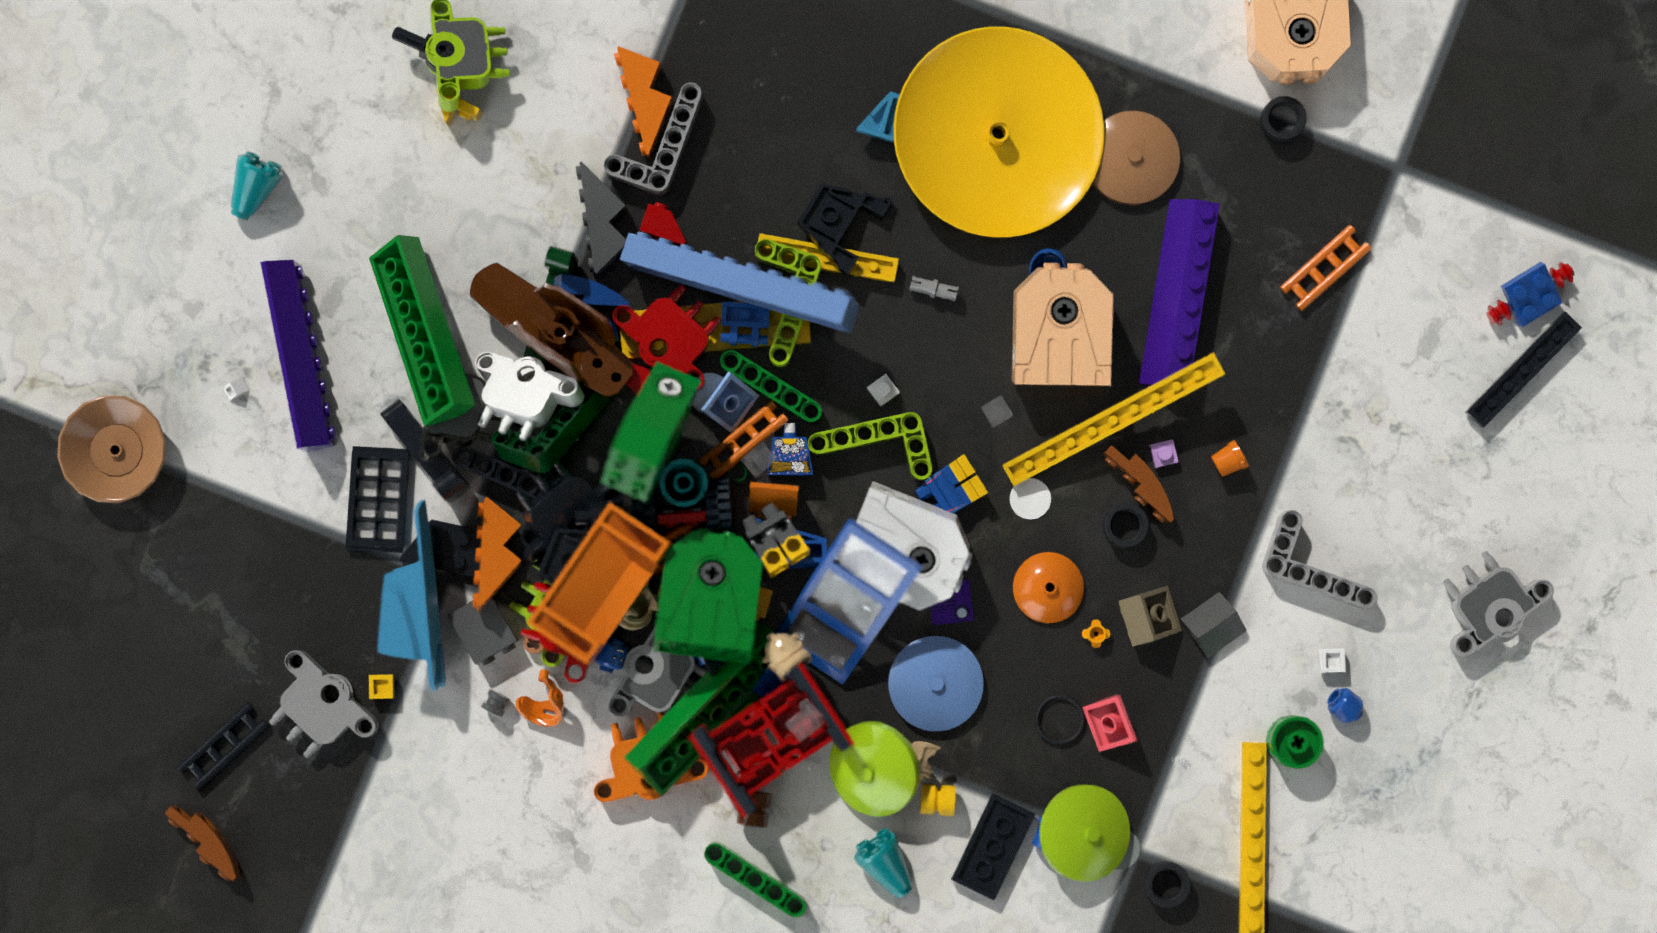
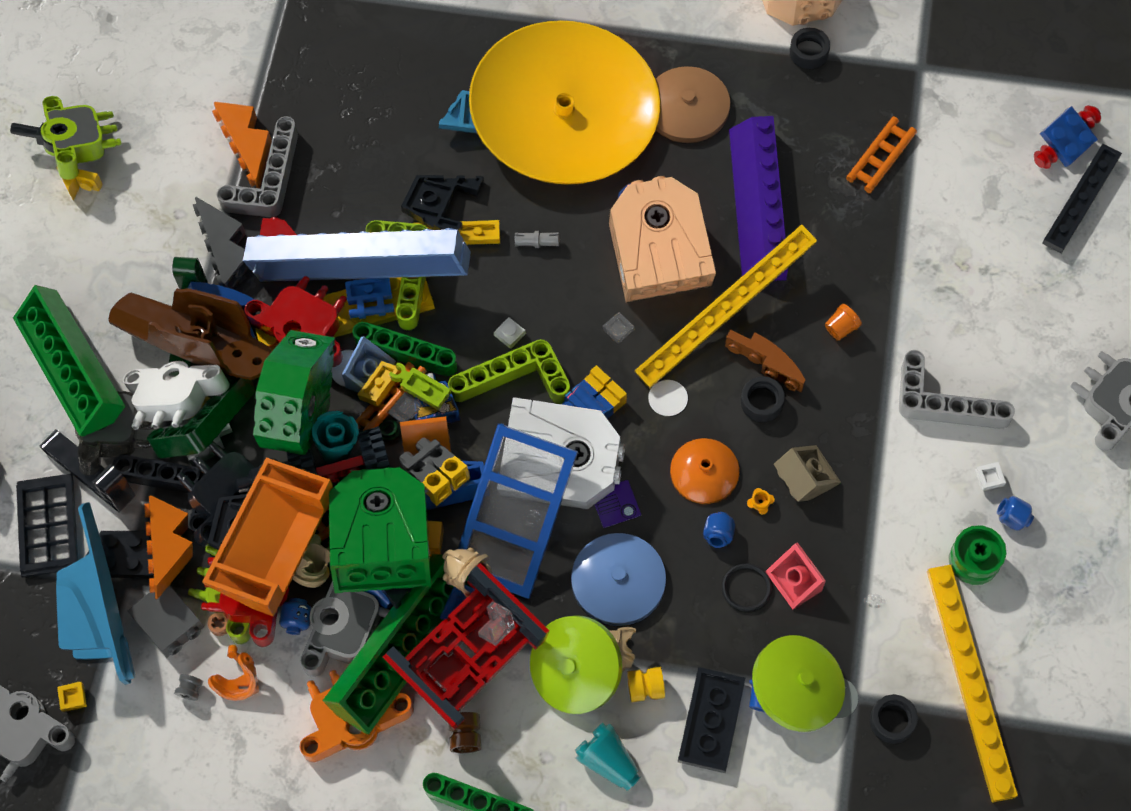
camera: 10 degrees left, 20 degrees down
lavender plate [1149,439,1179,468] -> none
dark grey slope [1180,592,1247,658] -> none
none -> yellow plate [357,361,401,407]
none -> lime plate [389,363,451,411]
none -> blue head [703,512,736,548]

